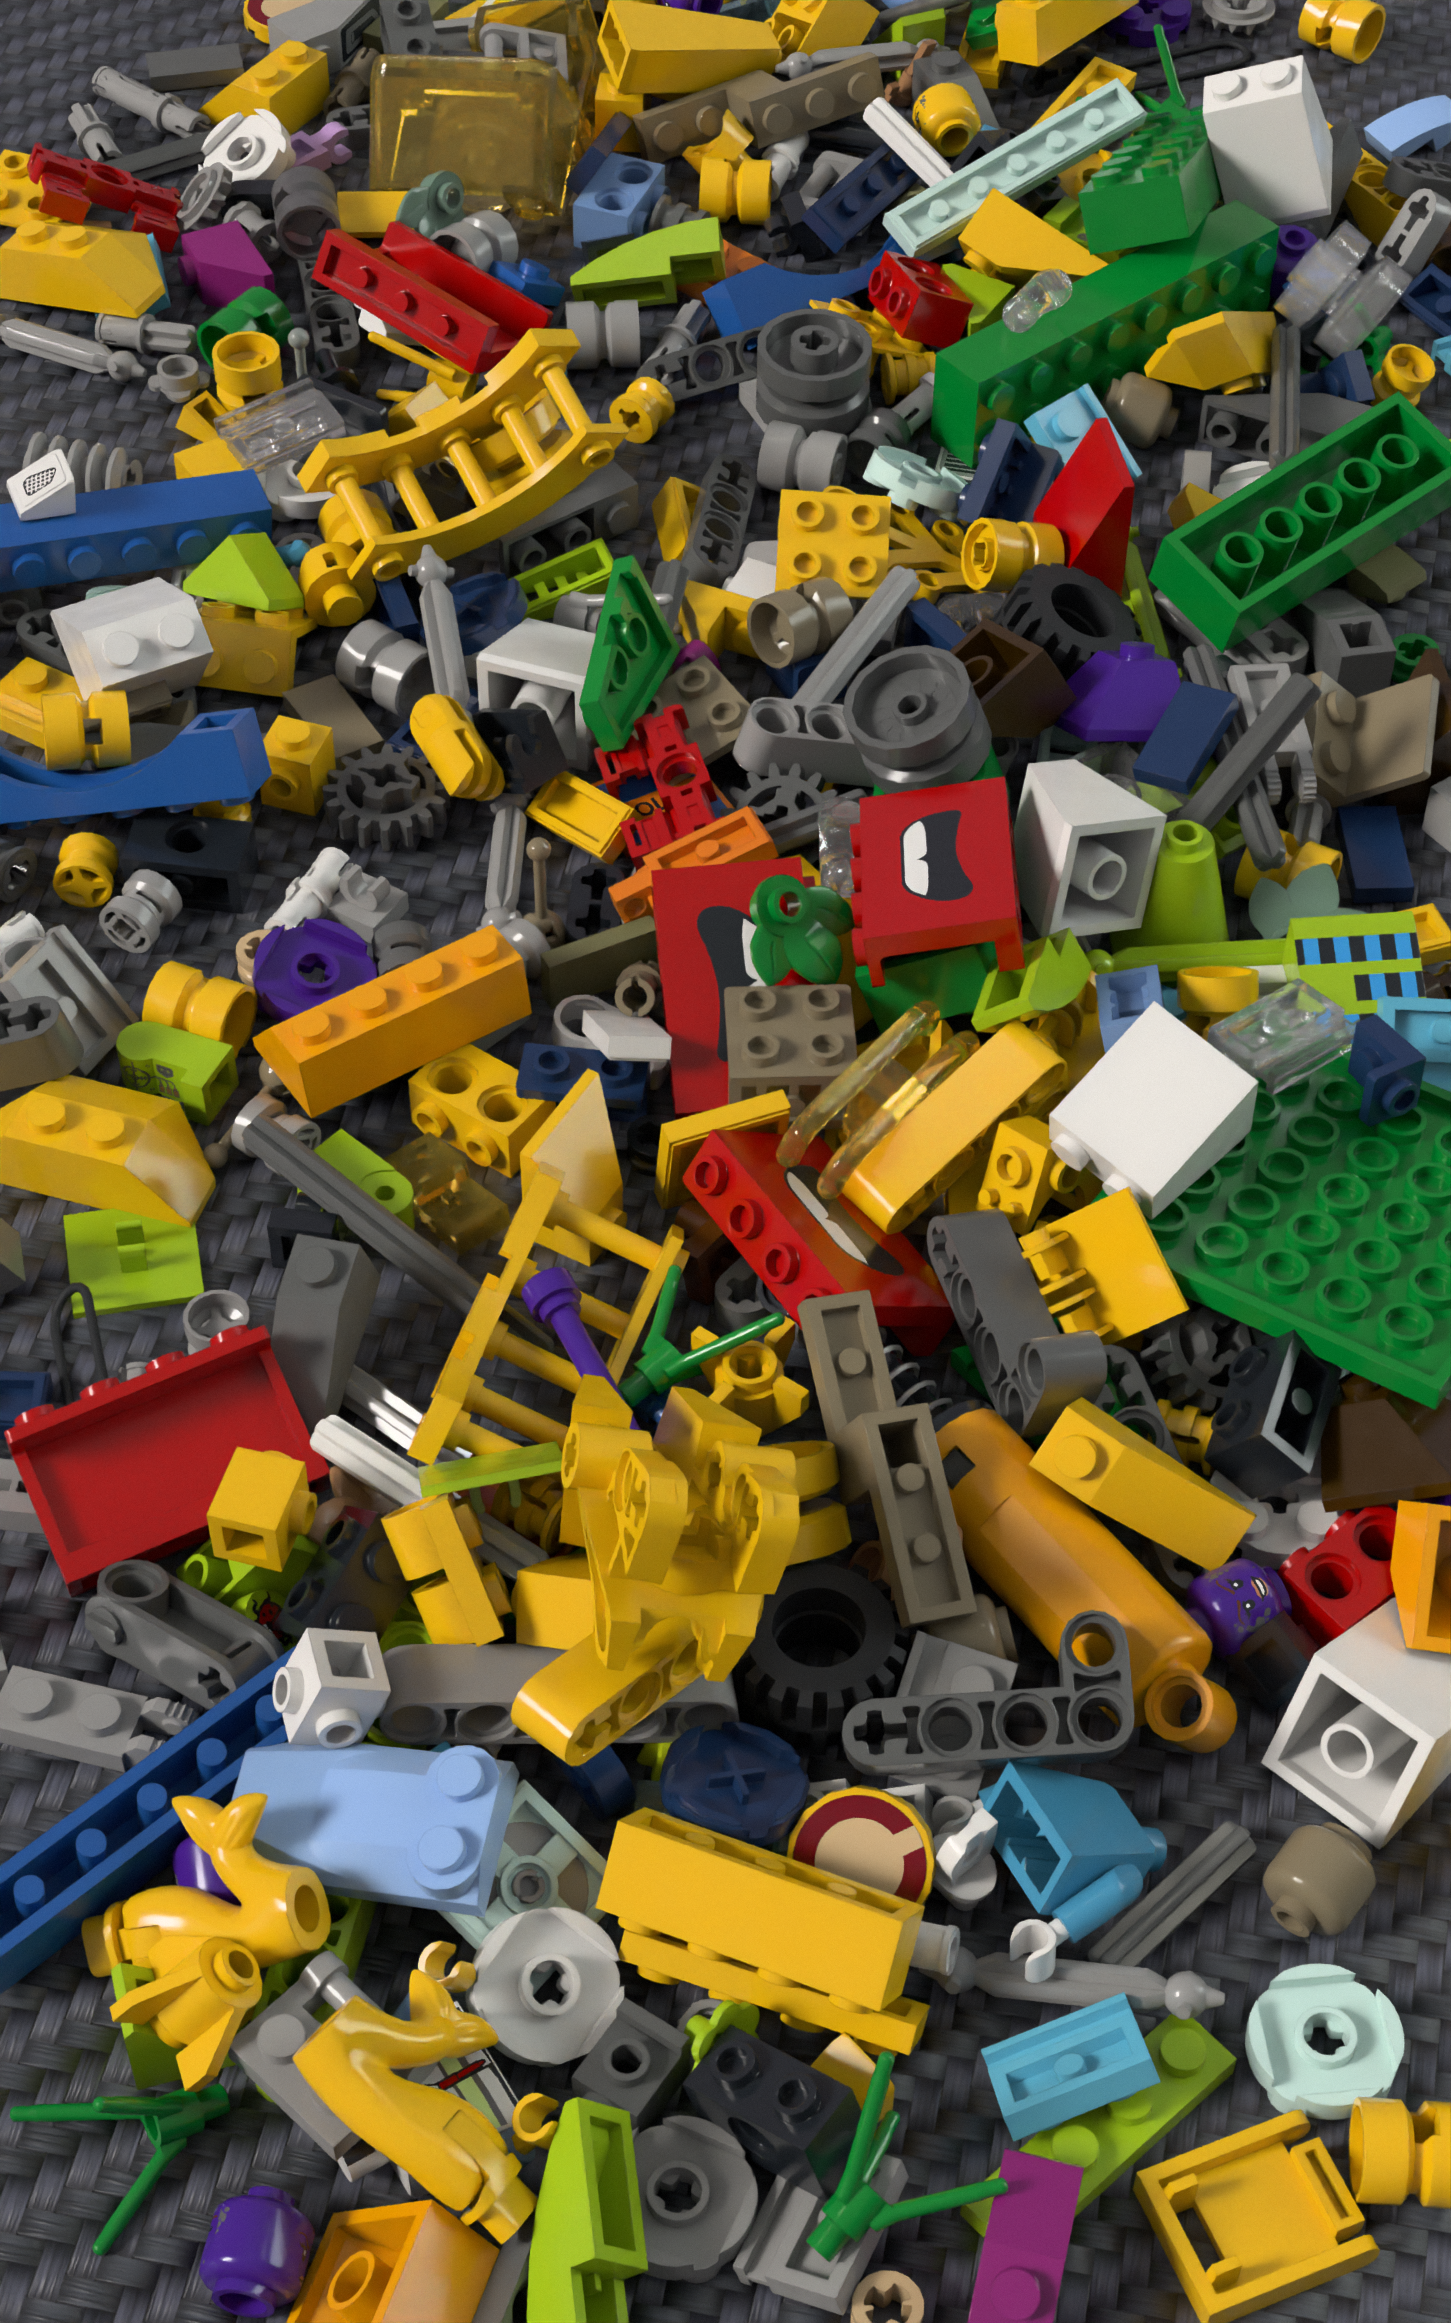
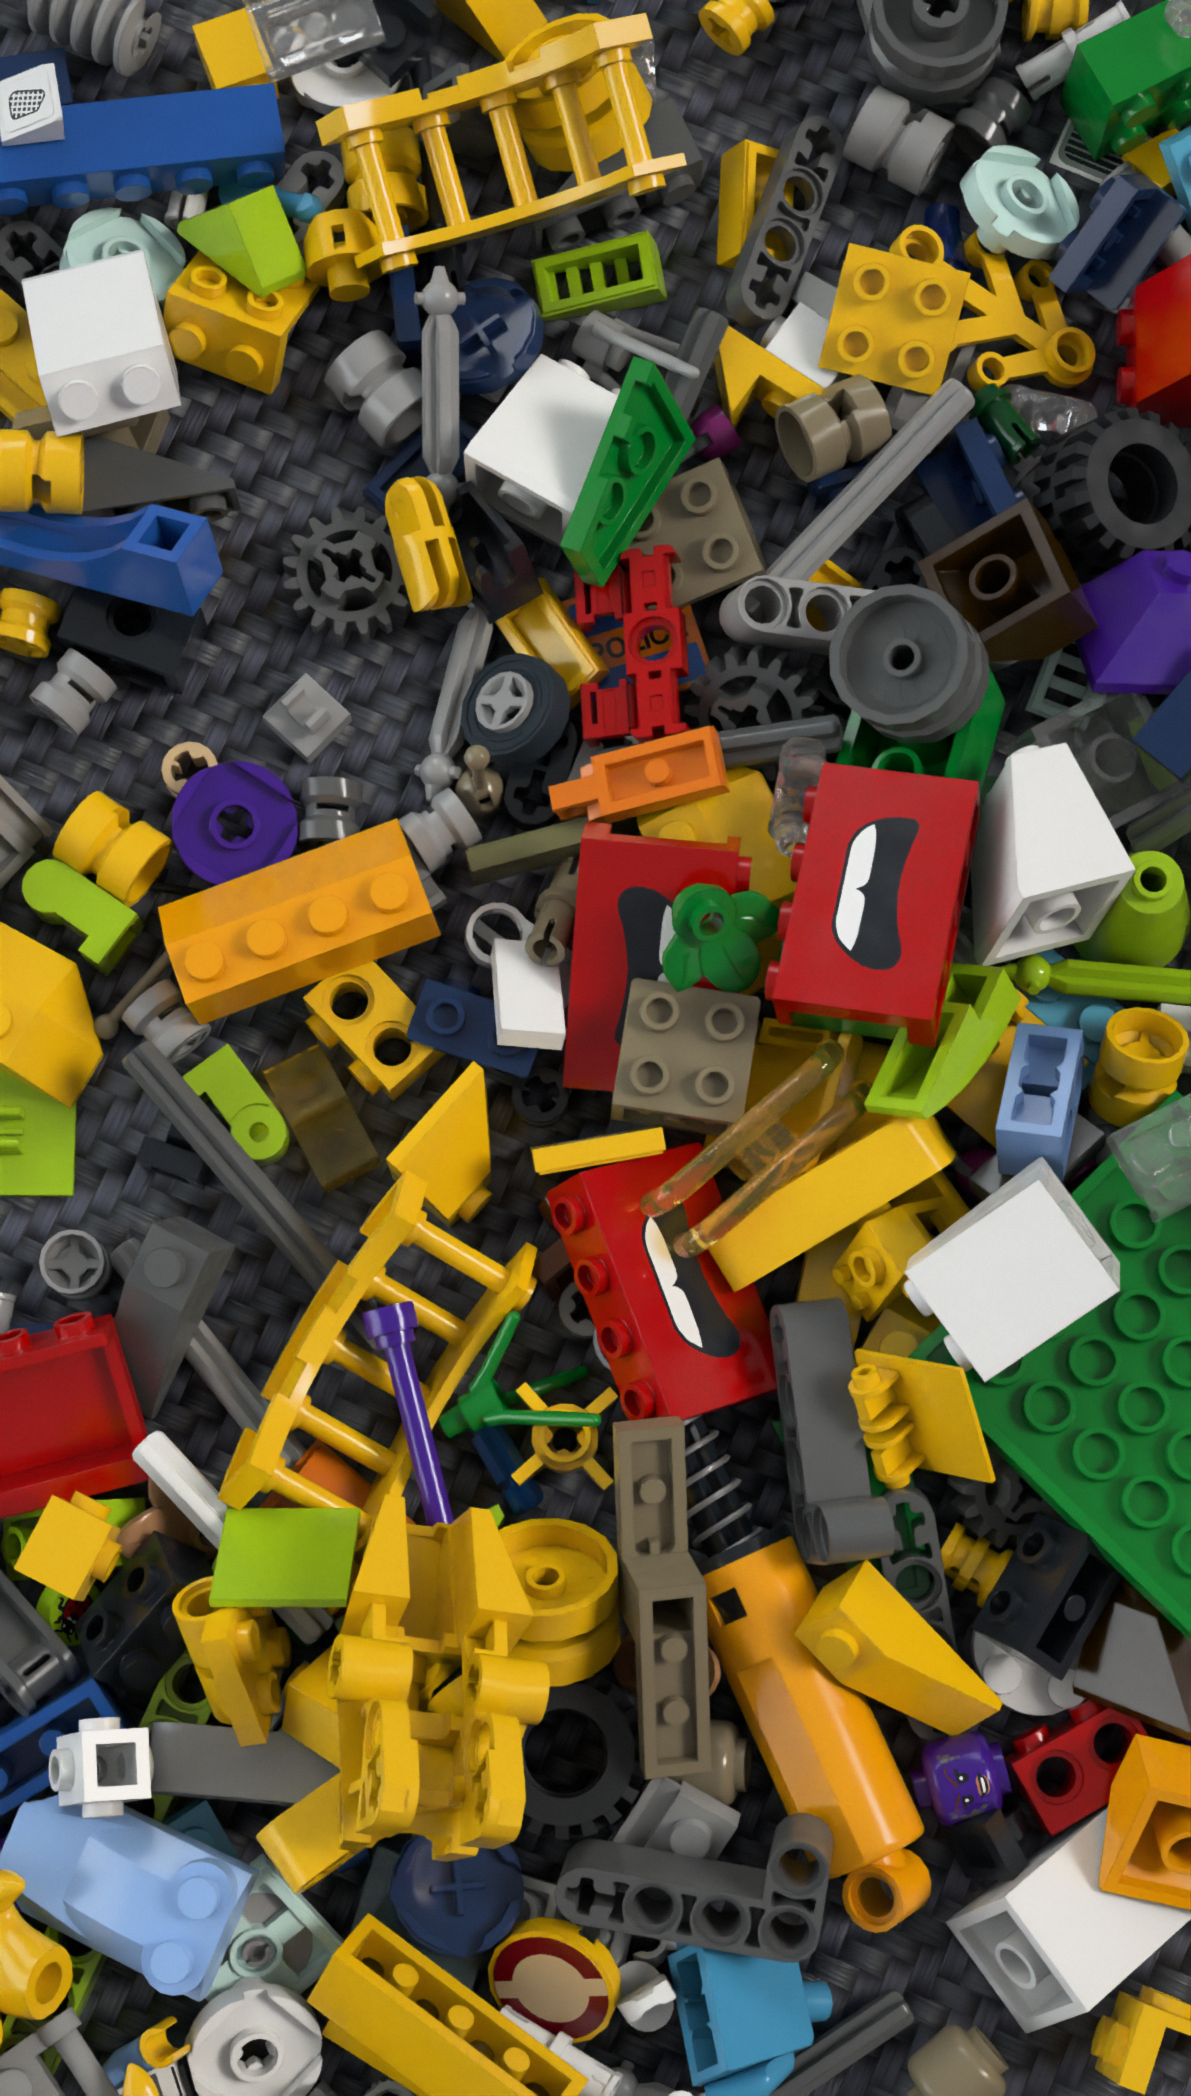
camera: 10 degrees right, 30 degrees up
yellow brick [260,715,336,816] -> none
white pin [264,847,354,931] -> none
dark tan tile [282,674,384,771] -> none
yellow wheel [961,517,1065,592] -> none
none -> black wheel [461,653,571,767]
none -> dark green pin [969,383,1042,465]

